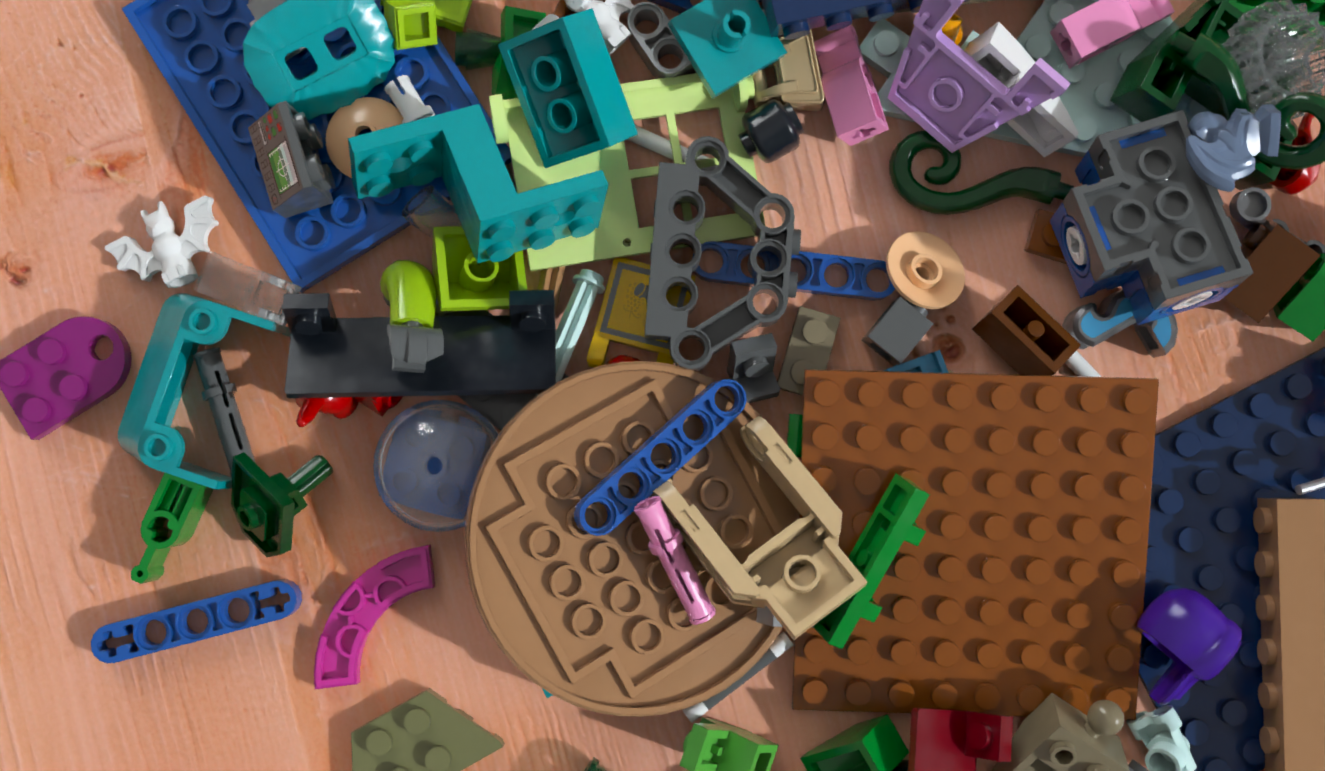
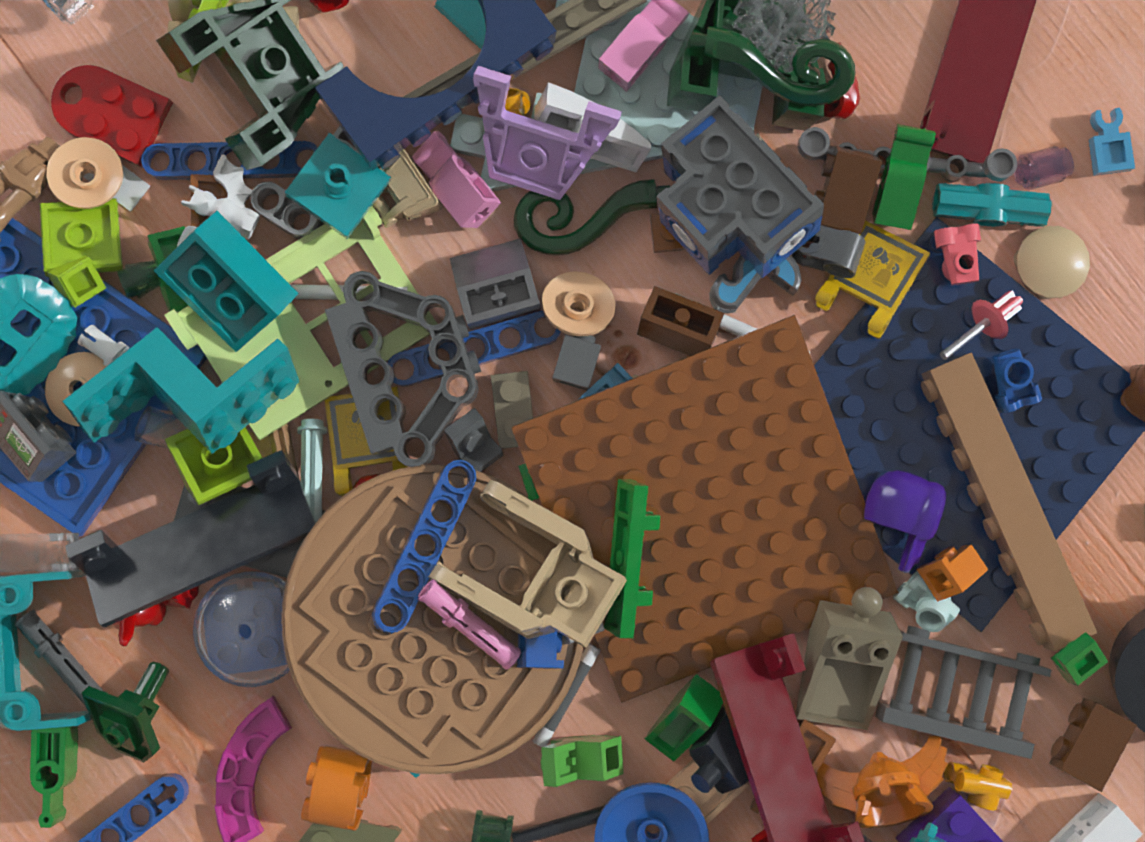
camera: 20 degrees left, 0 degrees up
piece [380,260,444,373] -> none
black head [738,99,804,163] -> none
sand blue animal [1186,104,1281,192] -> none
none -> orange brick [301,746,372,831]
none -> flat silver slope [450,238,541,330]
none -> blue brick [517,631,564,669]
none -> dark grey piece [791,225,866,278]
none -> yellow flag [815,220,930,339]
none -> orange brick [917,544,988,602]

